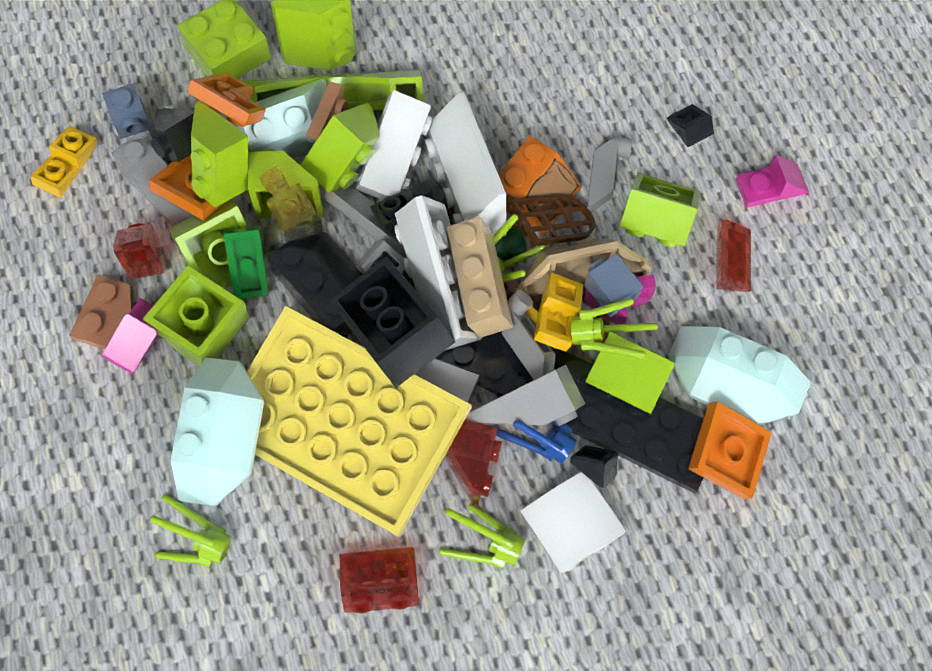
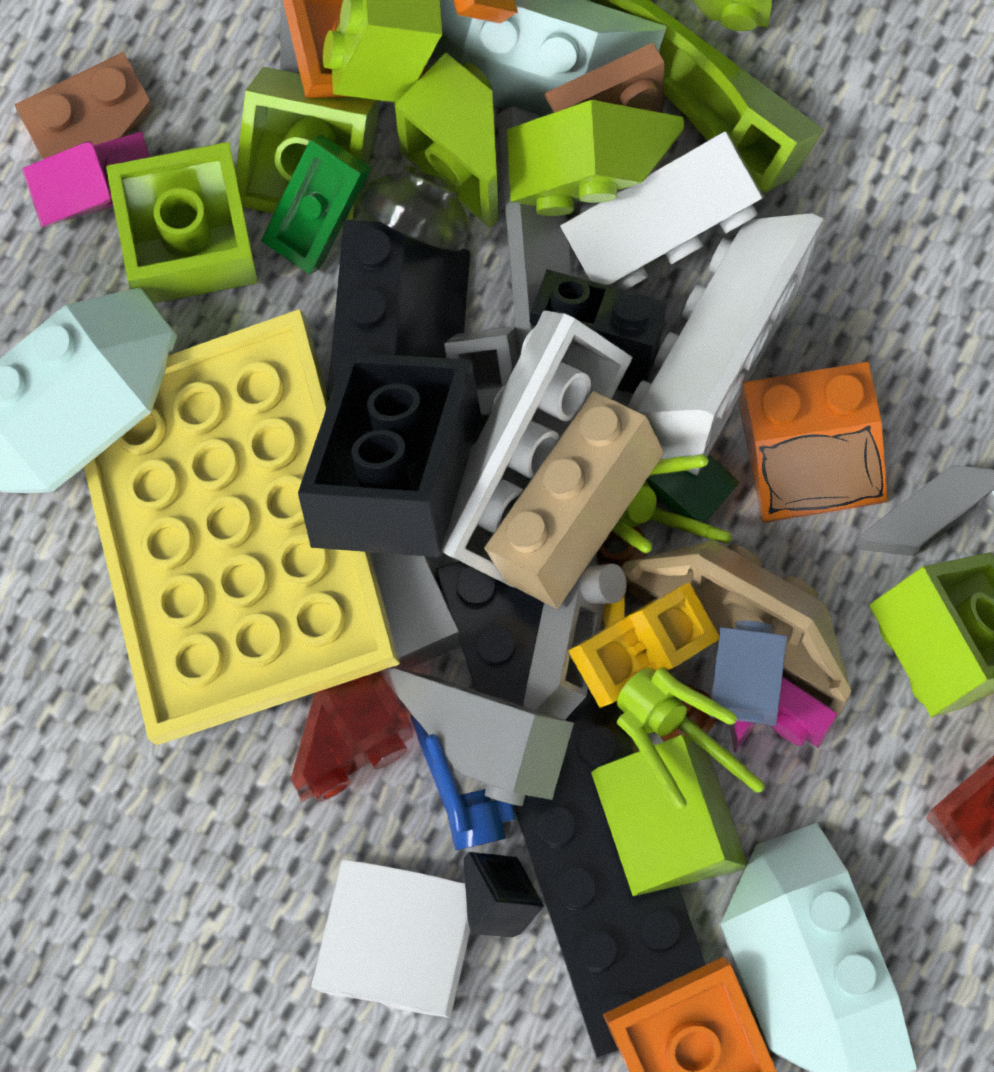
camera: 50 degrees right, 5 degrees up
clear red slope [113,223,164,280] -> none
clear yellow plate [259,165,317,232] -> none
clear red bracket [339,547,419,614] -> none
lime plant [439,504,526,569] -> none
reddish brown window [509,195,595,246] -> none

